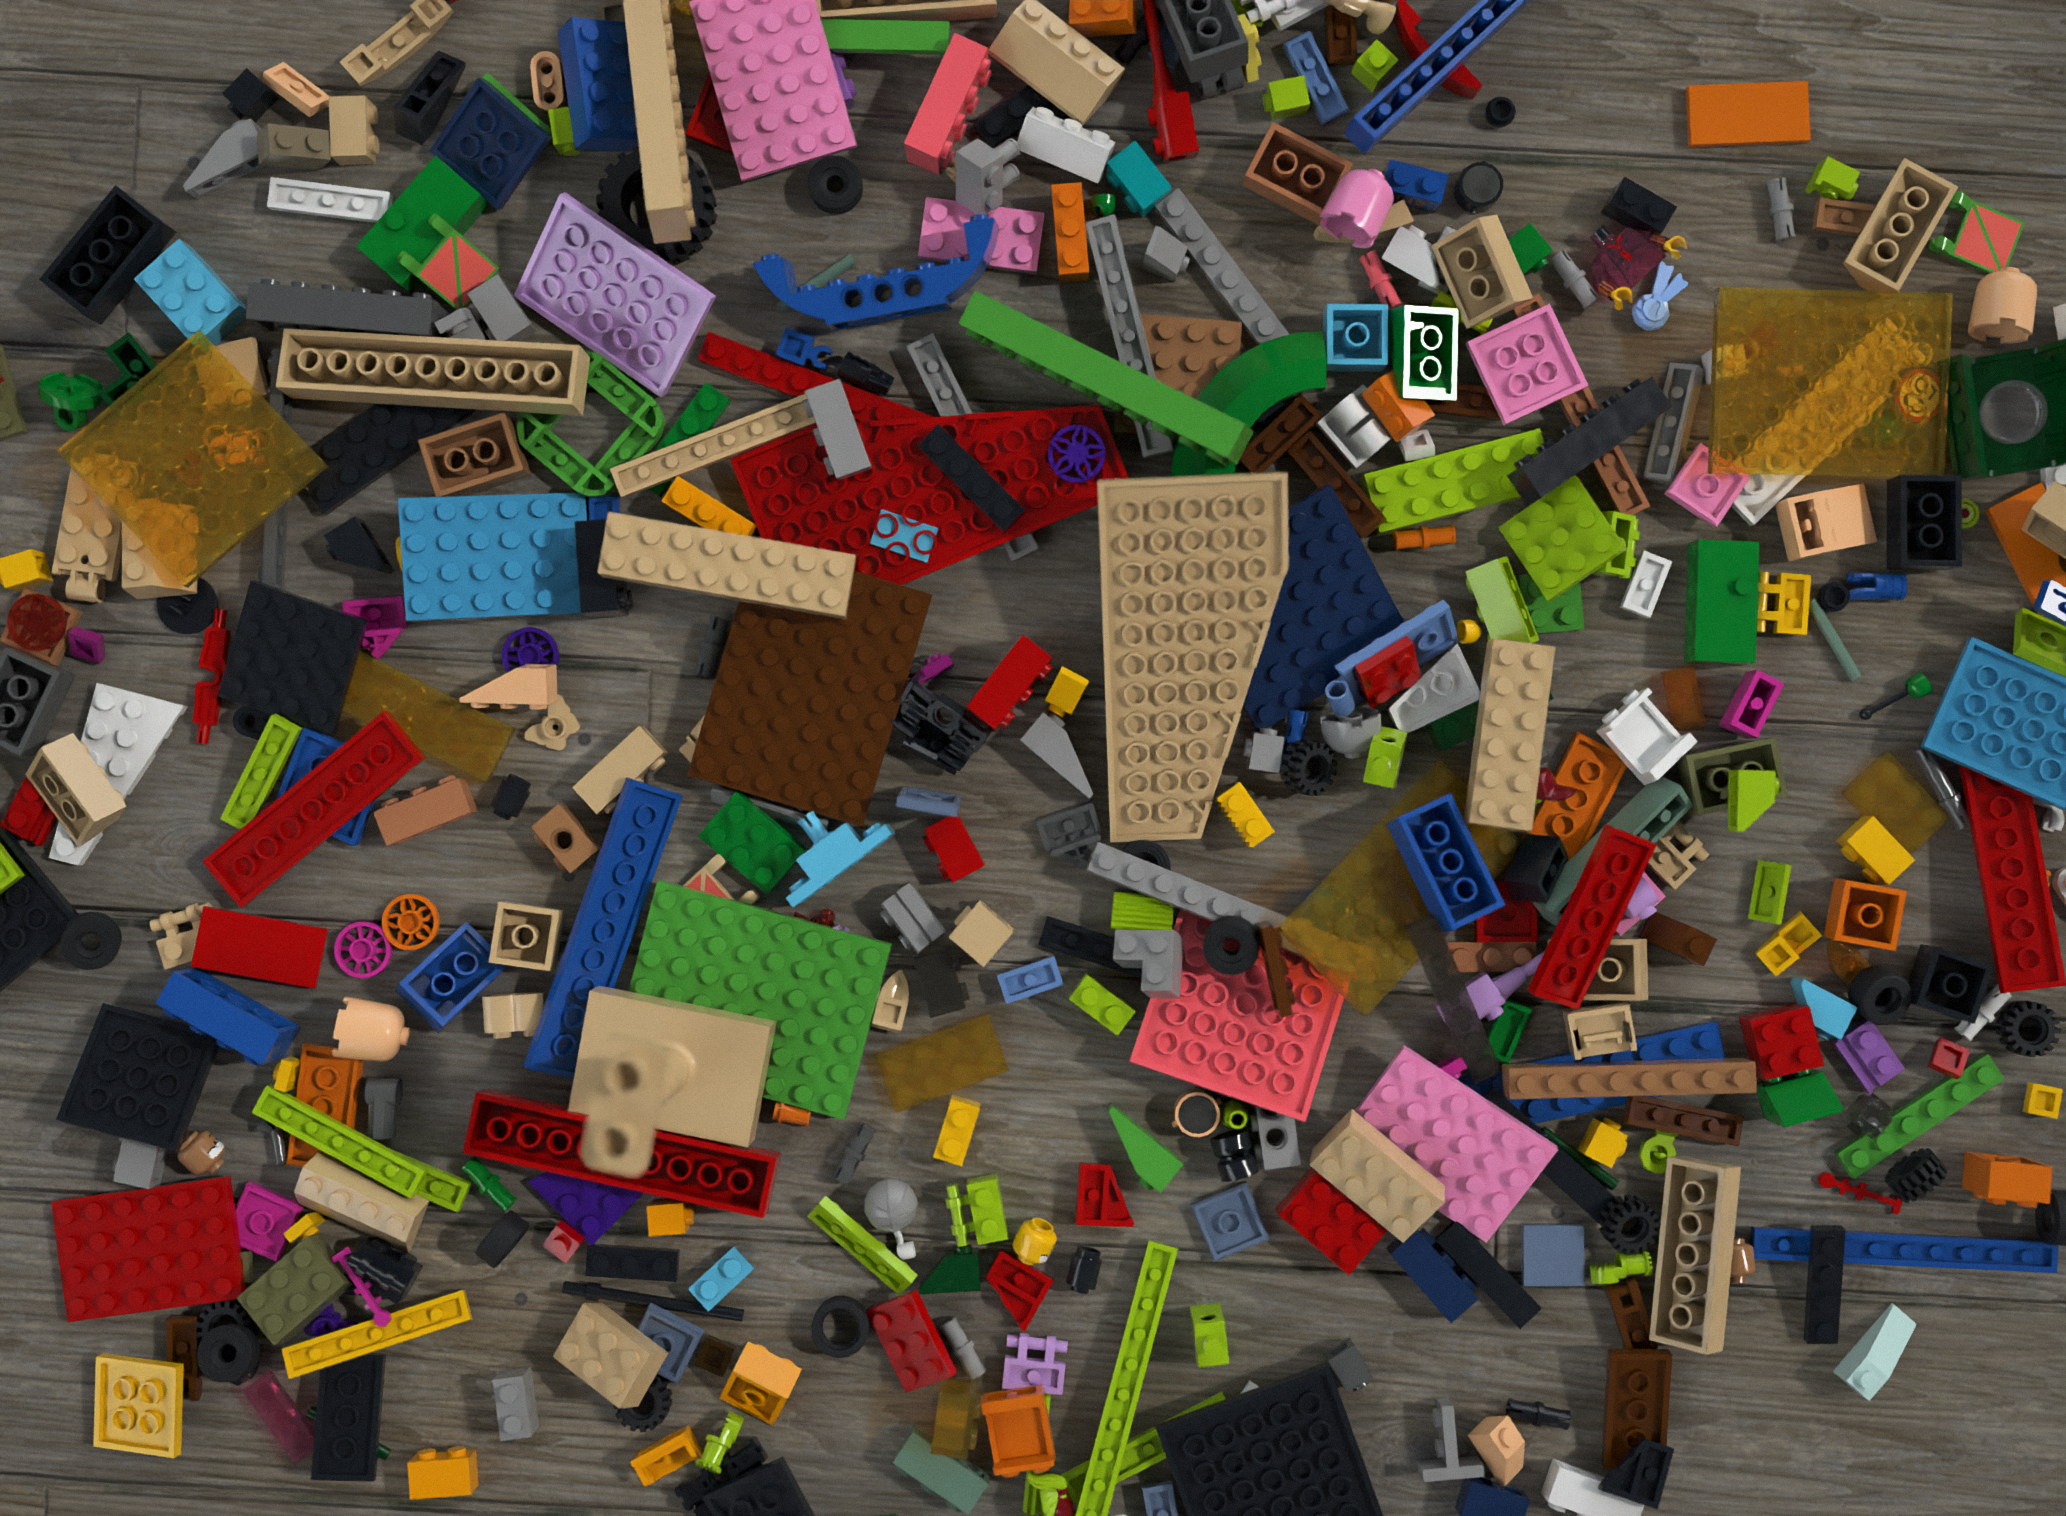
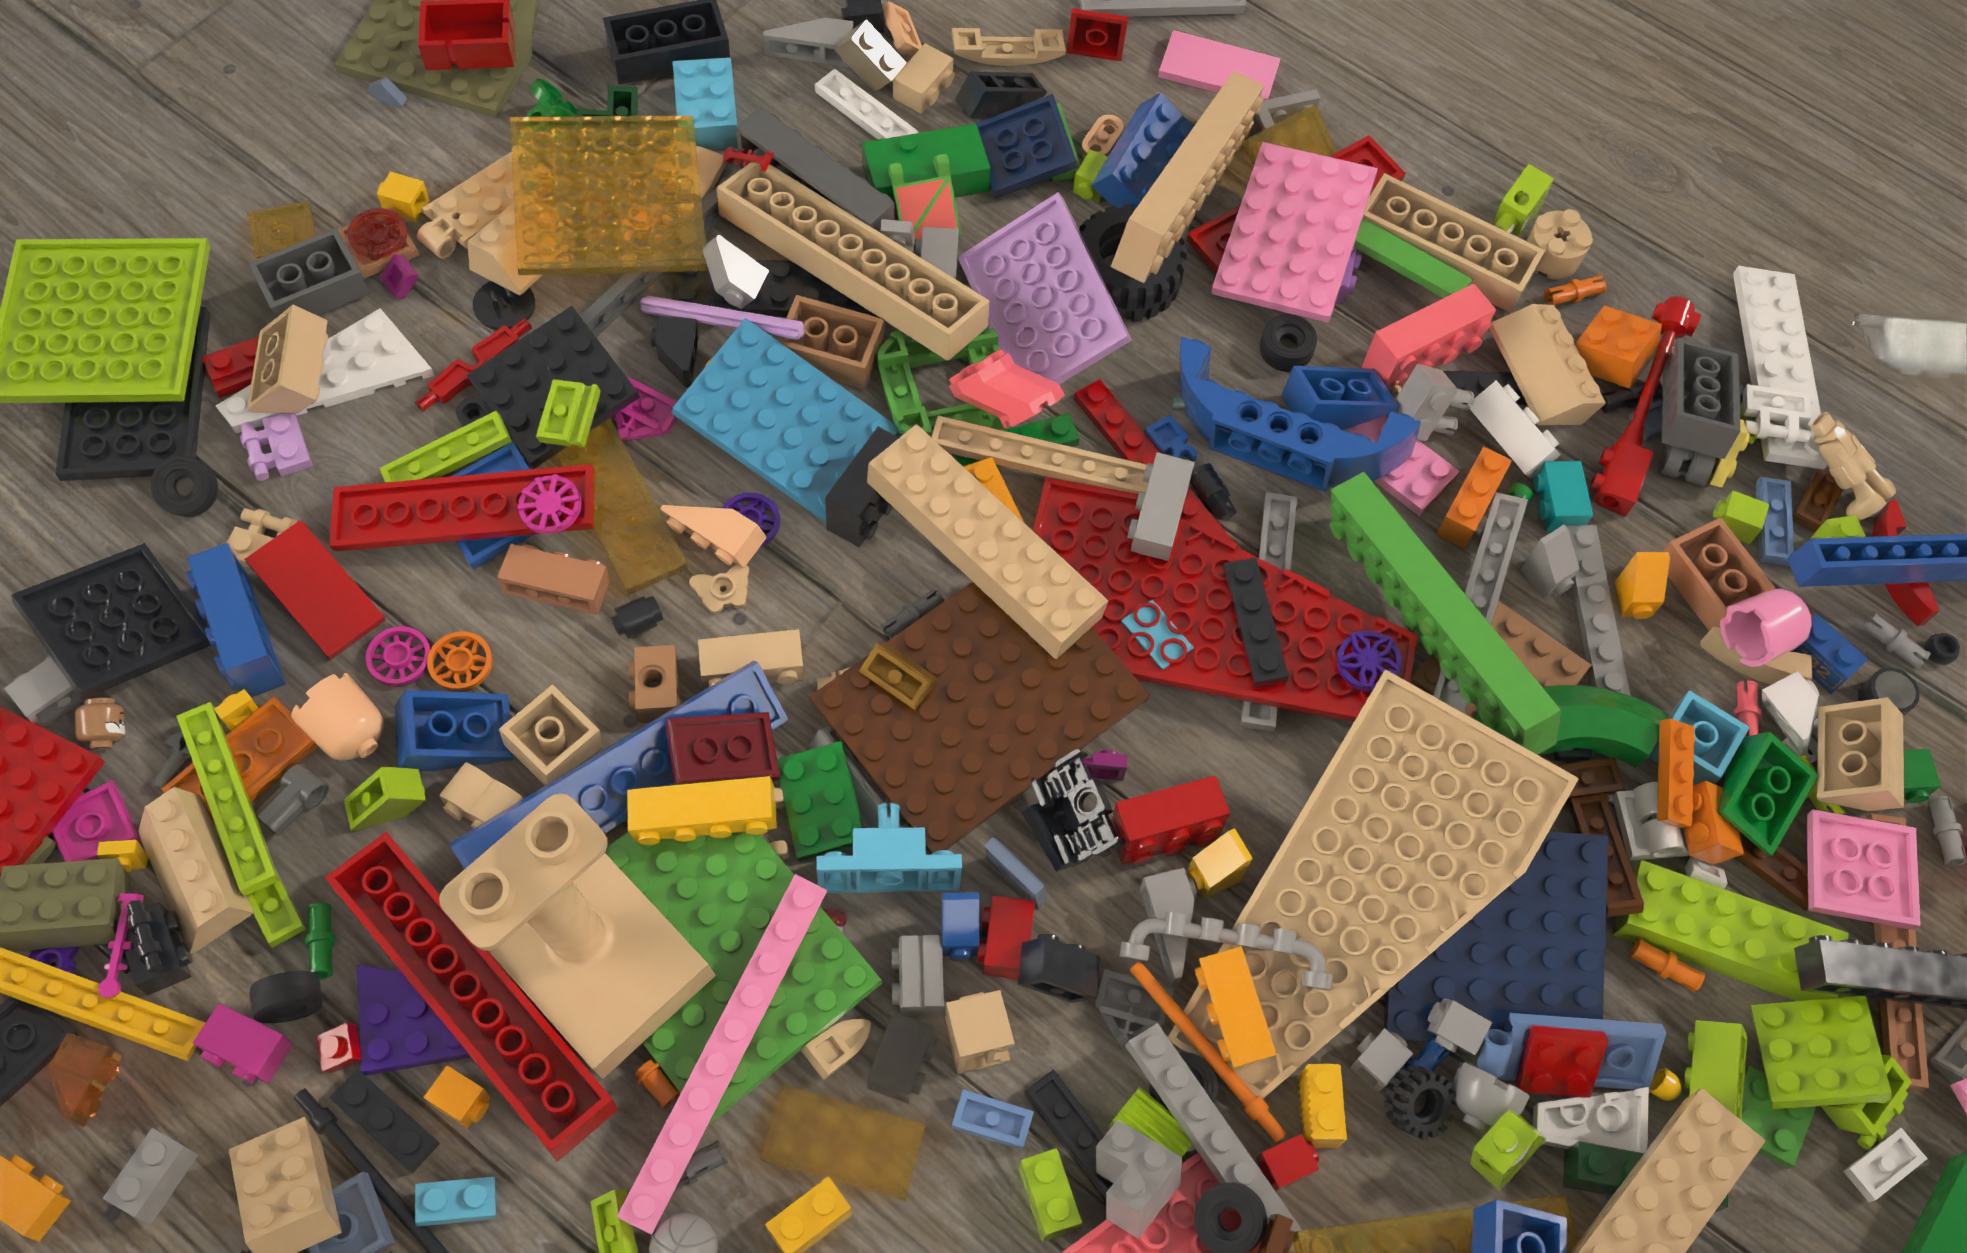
camera: 30 degrees right, 25 degrees down
none -> clear orange slope [48,1033,122,1127]
none -> dark pink brick [193,1003,293,1084]
none -> lavender plate [240,413,313,481]
none -> lime slope [344,767,426,831]
none -> dark pink wheel [517,474,582,534]
none -> lime plate [536,379,601,448]
none -> bright pink plate [617,874,827,1235]
none -> yellow brick [627,776,777,845]
none -> lavender axle [640,295,804,340]
none -> dark red tile [665,712,780,785]
none -> slope [703,234,769,309]
none -> red piece [723,147,774,172]
none -> pearl gold slope [859,641,938,710]
none -> blue slope [941,892,979,961]
none -> coral brick [949,348,1065,428]
none -> black brick [1018,934,1100,1003]
none -> light grey bar [1119,912,1333,990]
none -> orange bar [1129,961,1287,1143]
none -> light orange brick [1194,946,1277,1068]
none -> red brick [1256,1134,1319,1192]
none -> blue slope [1281,366,1399,430]
none -> light grey brick [1427,998,1492,1055]
none -> light orange slope [1614,552,1670,619]
none -> orange plate [1657,719,1695,828]
none -> light grey pin [1861,612,1931,669]

